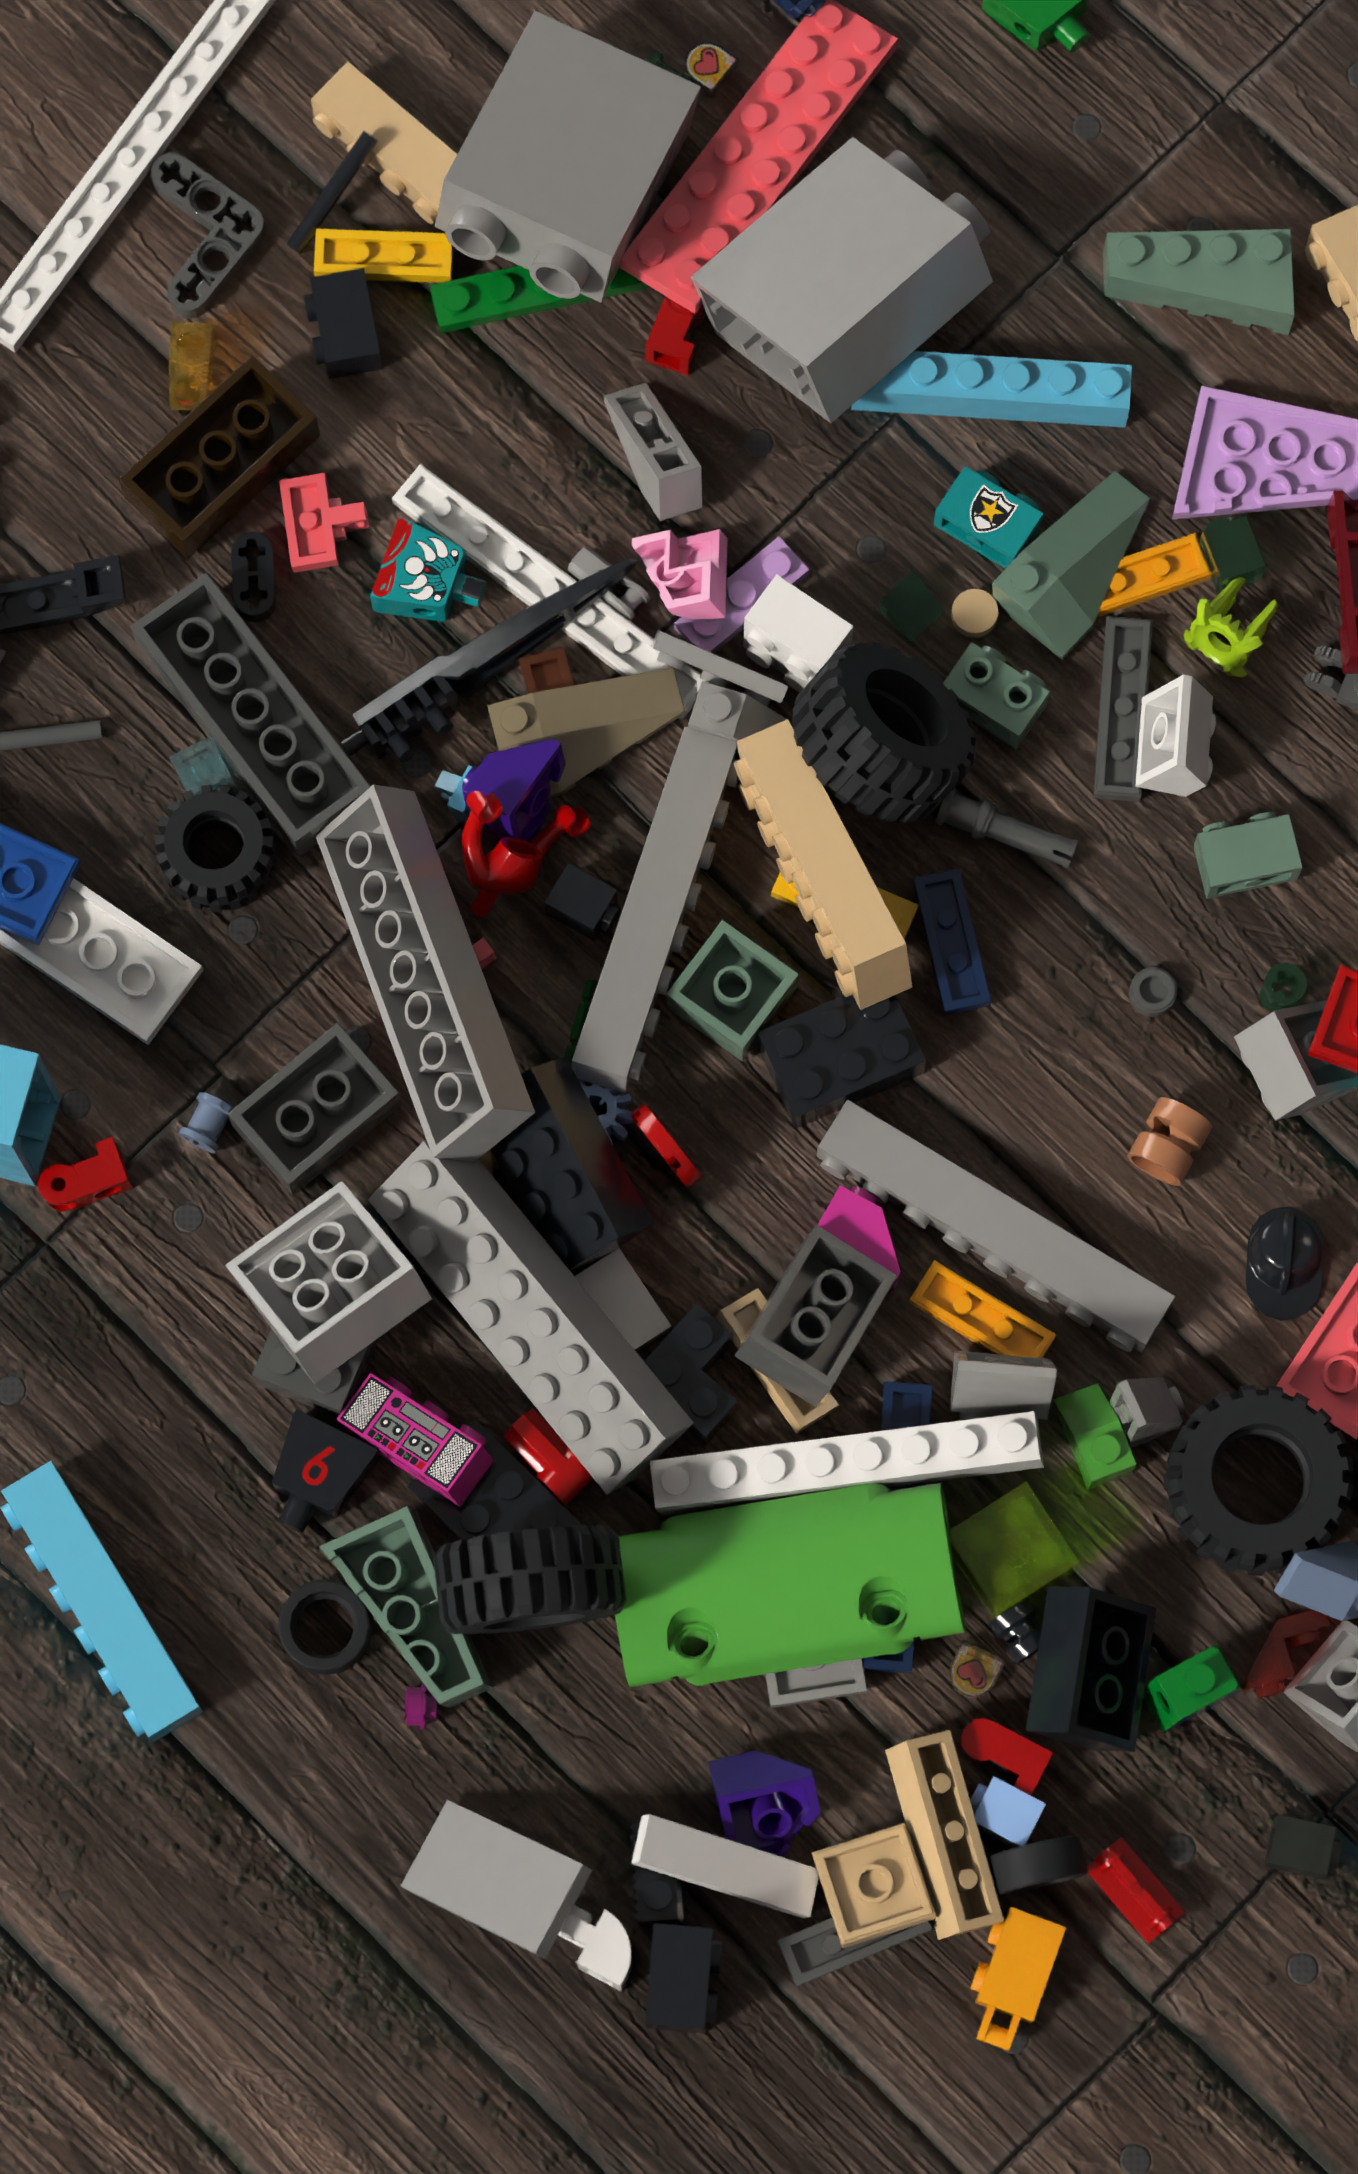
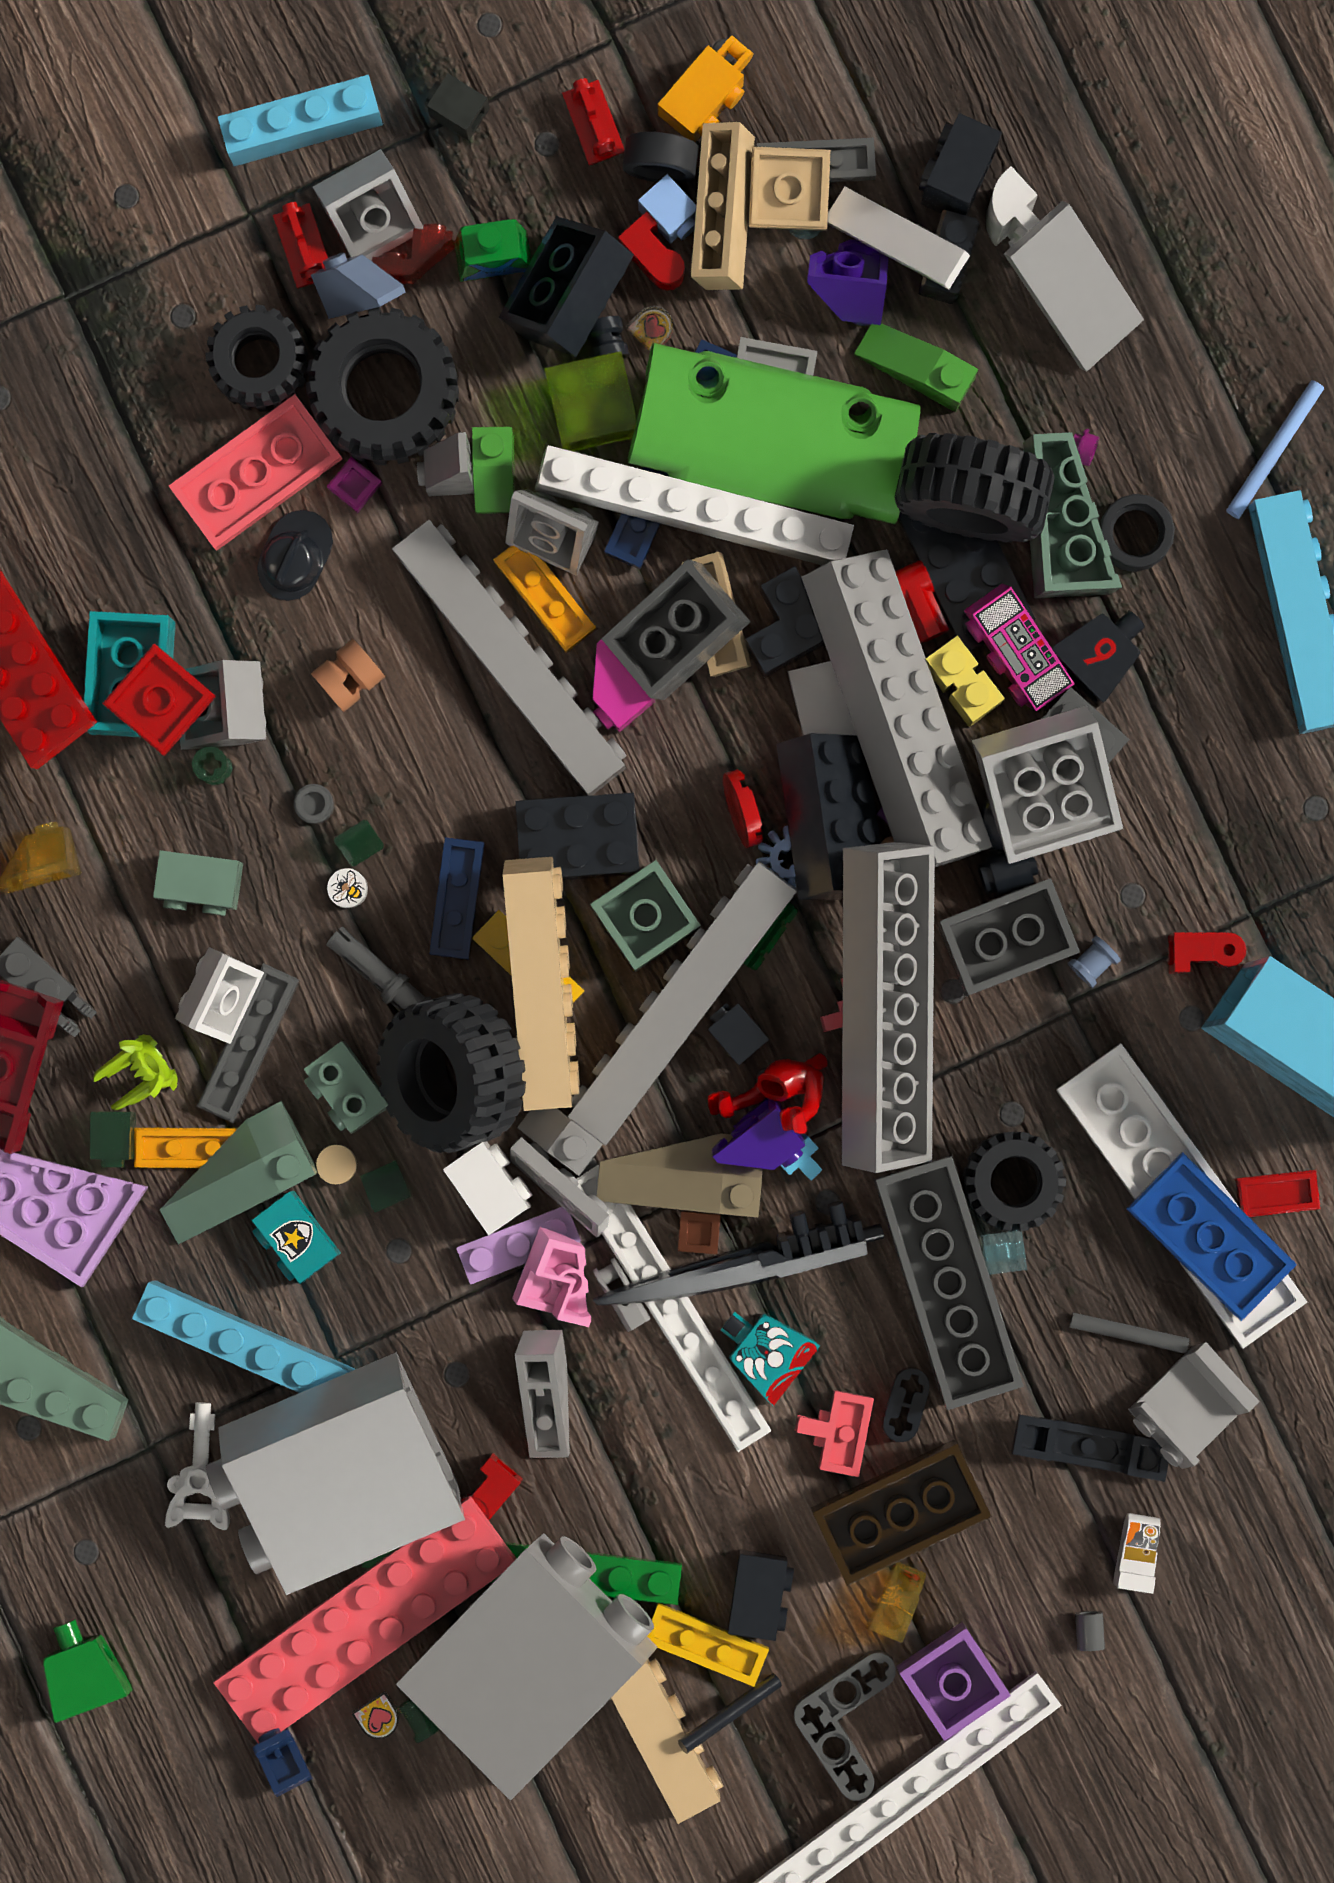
camera: 155 degrees left, 10 degrees up
none -> white piece [165,1402,230,1530]
none -> magenta tile [326,457,382,513]
none -> tile [327,868,368,908]
none -> clear green slope [334,819,384,866]
none -> bright green slope [854,324,978,413]
none -> medium lavender brick [897,1622,1011,1741]
none -> light yellow piece [926,635,1005,727]
none -> black brick [977,852,1039,895]
none -> light blue bar [1226,380,1324,519]

